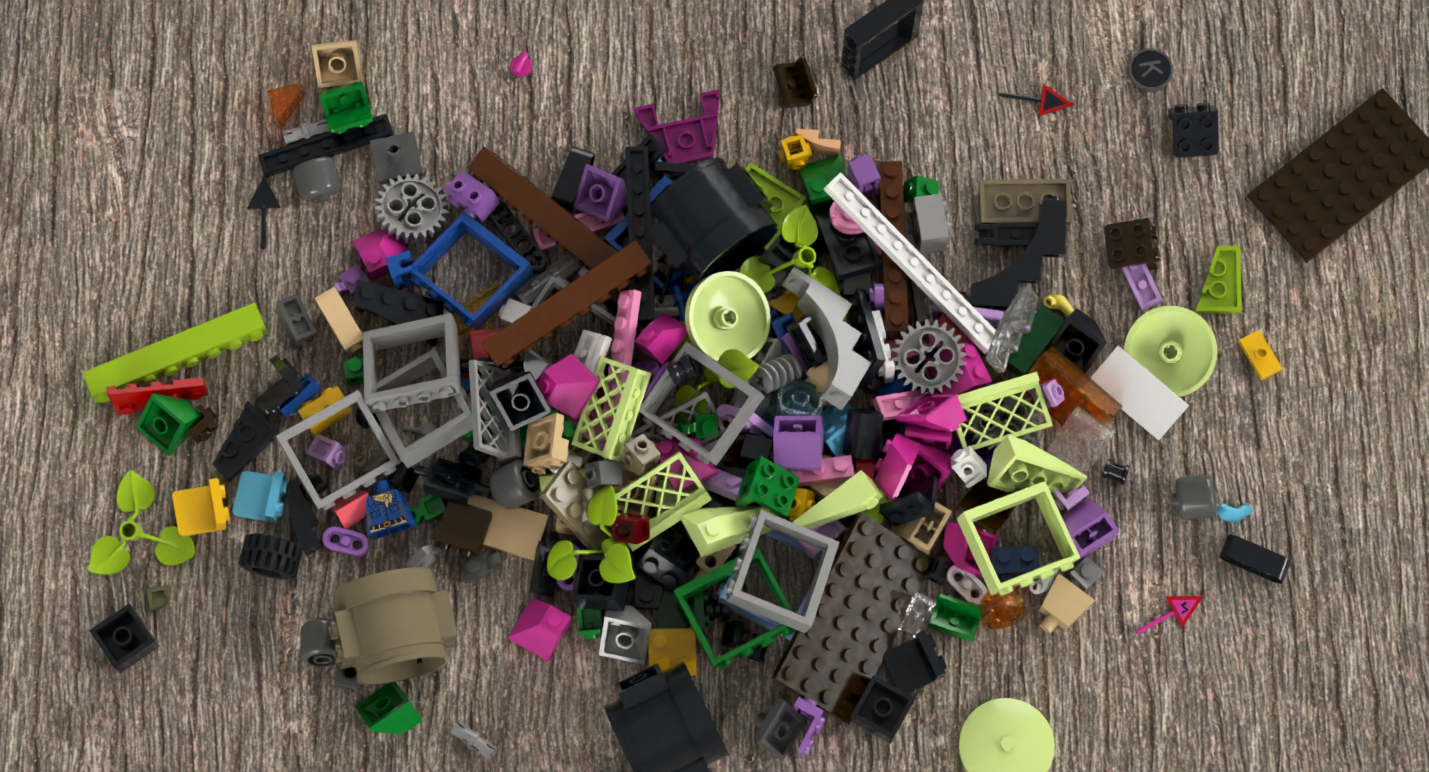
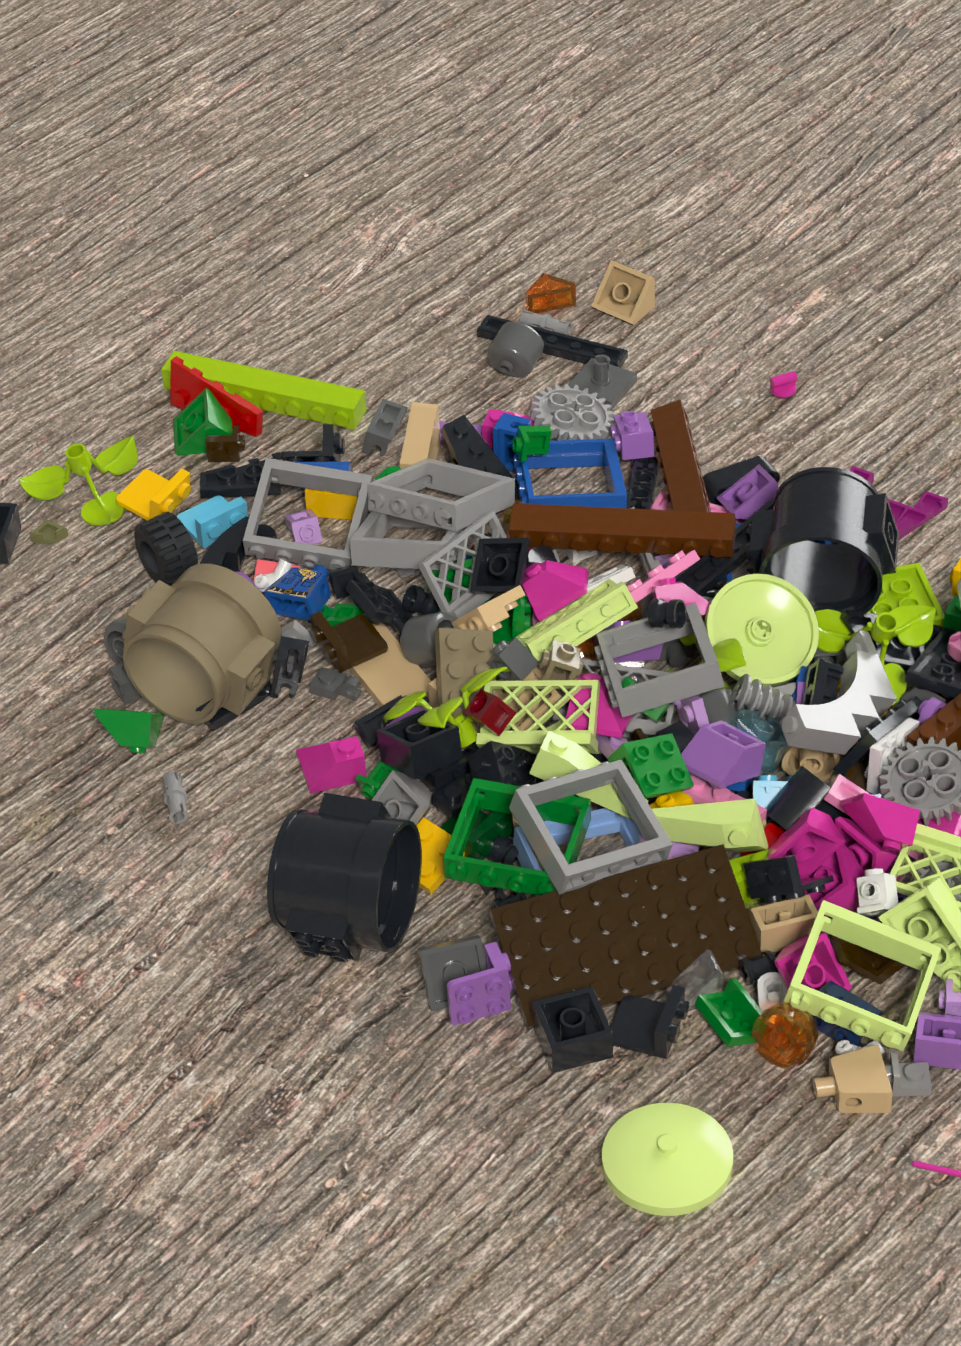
camera: 45 degrees right, 30 degrees down
black piece [247,177,281,249] -> none
green bracket [319,81,373,134] -> none
none -> white arm [254,559,292,592]
none -> black hinge [270,636,309,699]
none -> green bracket [512,426,552,462]

